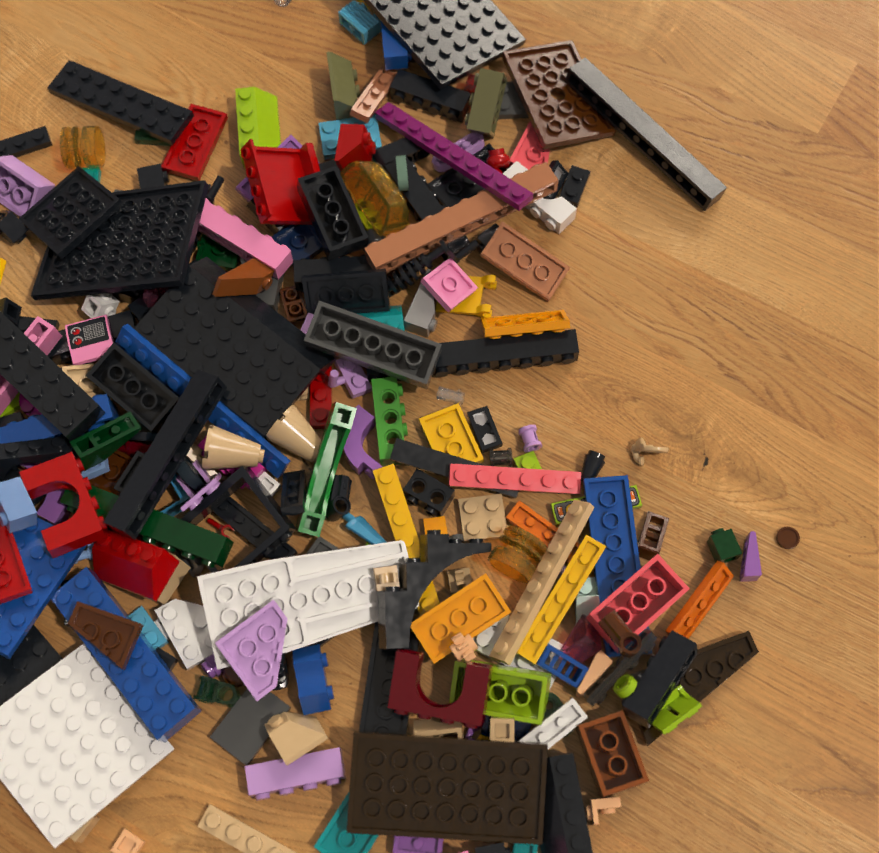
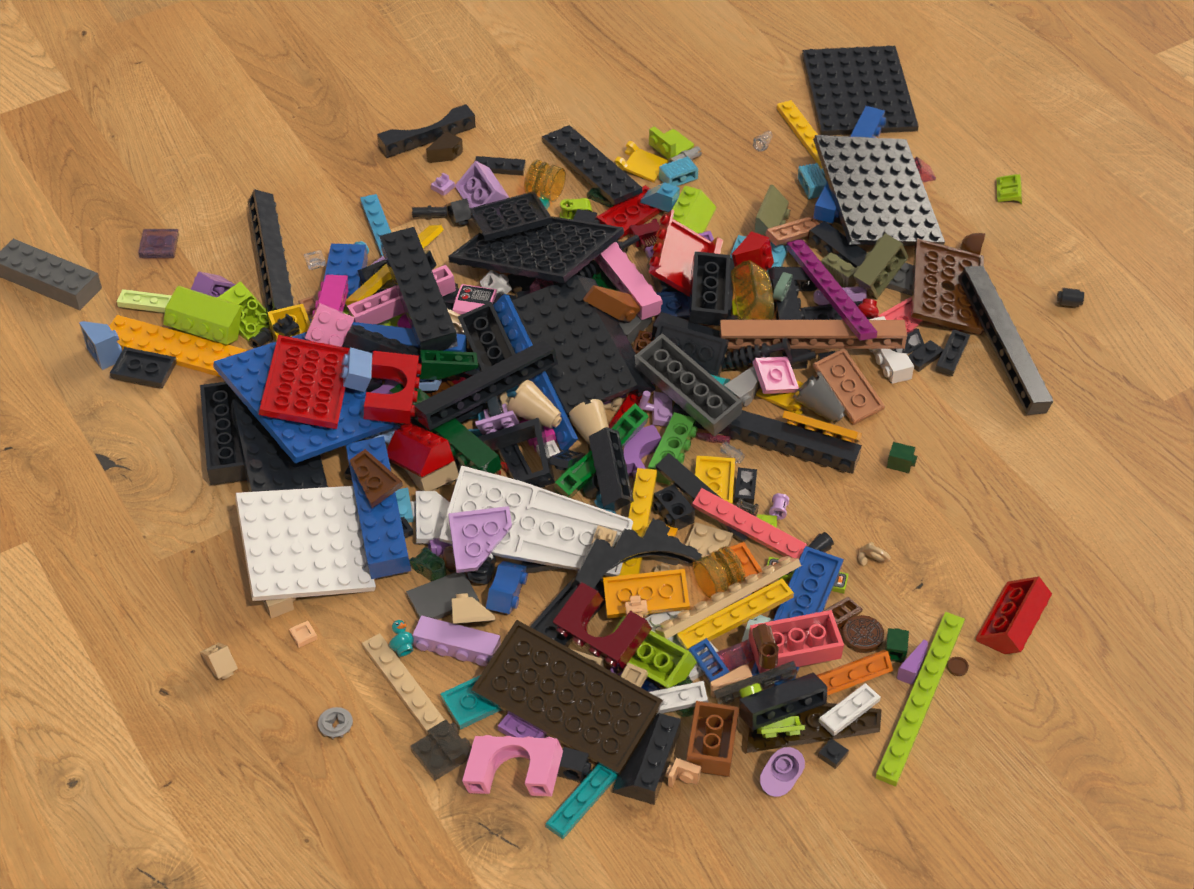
camera: 25 degrees right, 20 degrees down
none -> teal animal [389,620,414,657]
none -> lime piece [560,198,593,219]
none -> black brick [589,427,634,511]
none -> yellow flag [614,141,668,183]
none -> dark red piece [629,218,660,252]
none -> dark azure slope [641,182,680,212]
none -> lime bracket [649,126,694,160]
none -> medium azure brick [659,156,698,186]
none -> light grey pin [669,146,702,162]
none -> clear pink piece [695,433,731,444]
none -> lavender piece [760,747,805,797]
none -> dark grey cone [792,371,845,423]
none -> black plate [818,738,849,769]
none -> white tile [819,683,881,736]
none -> olive brick [821,253,857,288]
none -> reddish brown tile [842,615,884,653]
none -> lime plate [875,612,965,786]
none -> dark green brick [887,442,918,473]
none -> black plate [935,329,970,376]
none -> reddish brown helmet [960,233,986,255]
none -> red slope [975,576,1052,654]
none -> black brick [1057,288,1084,307]

